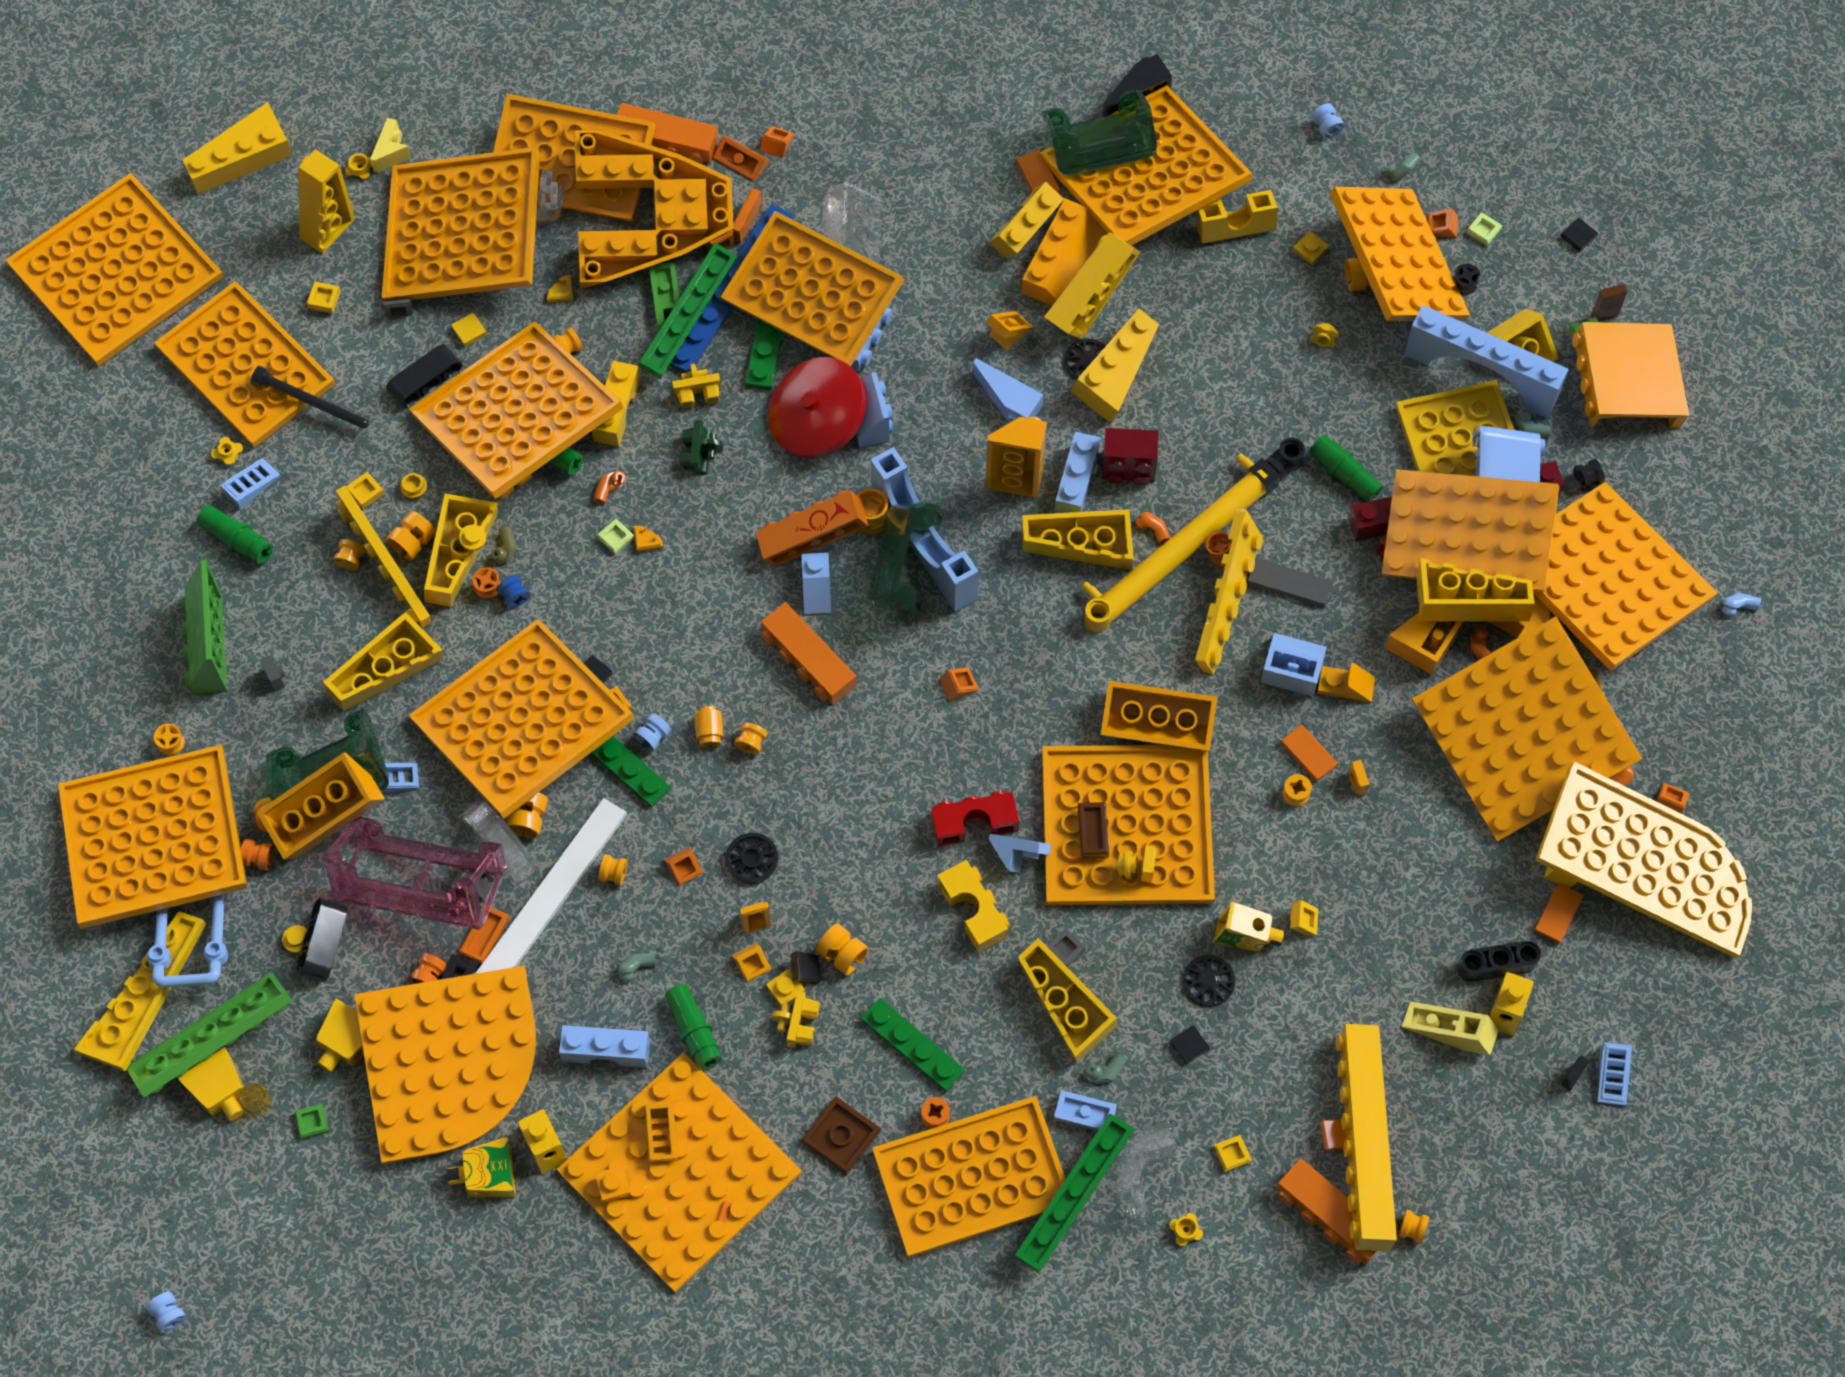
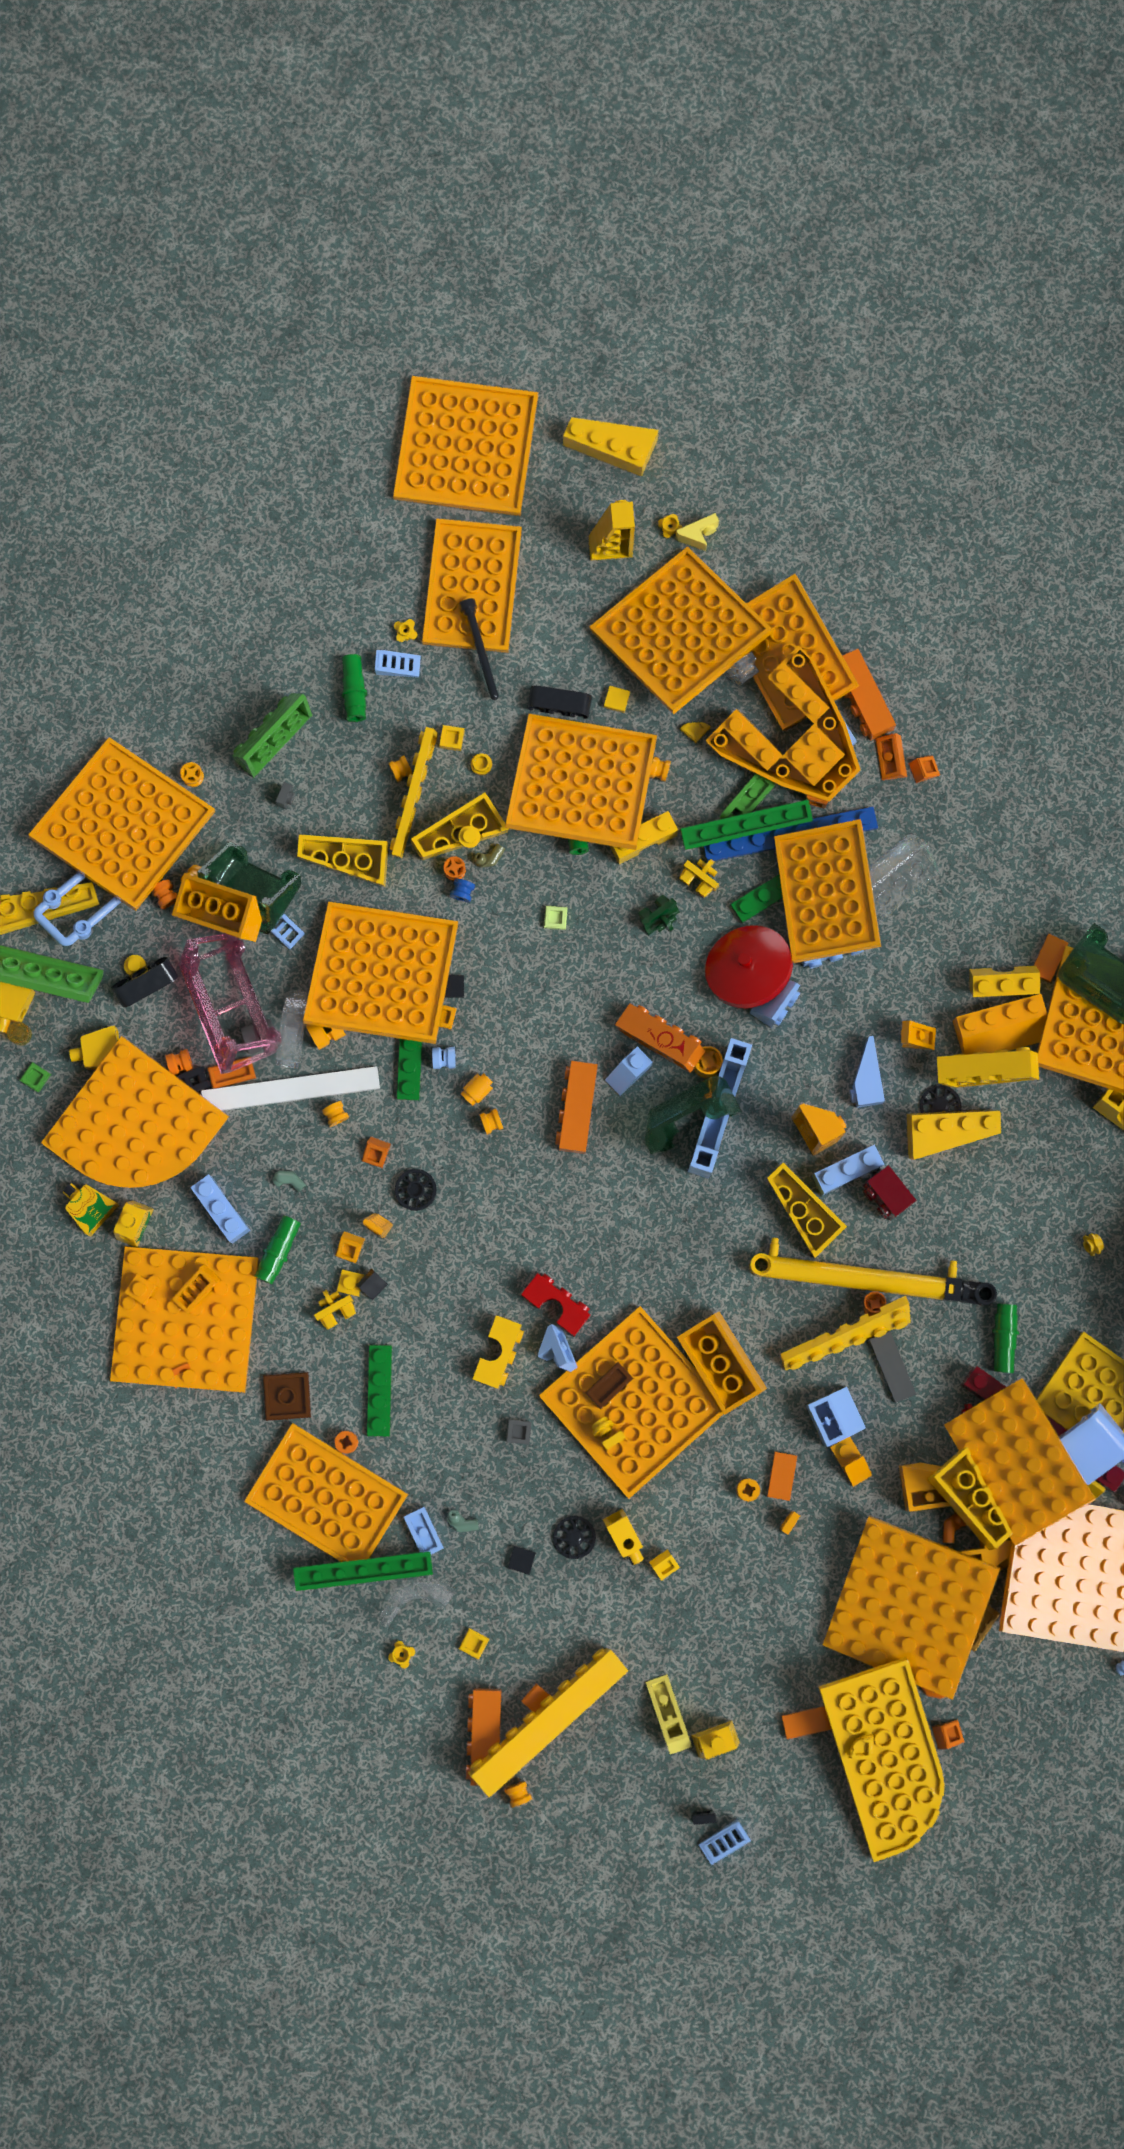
camera: 50 degrees right, 15 degrees up
yellow plate [307,282,341,314] -> none
dark grey slope [383,299,413,318] -> none
light orange wheel [385,511,436,561] -> none
orange arm [593,471,626,504] -> none
light orange tile [633,526,664,553] -> none
orange tile [732,188,762,243] -> none
light orange wheel [815,923,869,976] -> none
orange slope [939,667,979,701] -> none
yellow wedge [1018,938,1118,1063] -> none
orange arm [1136,512,1171,545] -> none
black beam [1457,941,1541,981] -> none
none -> yellow tile [848,1734,874,1760]

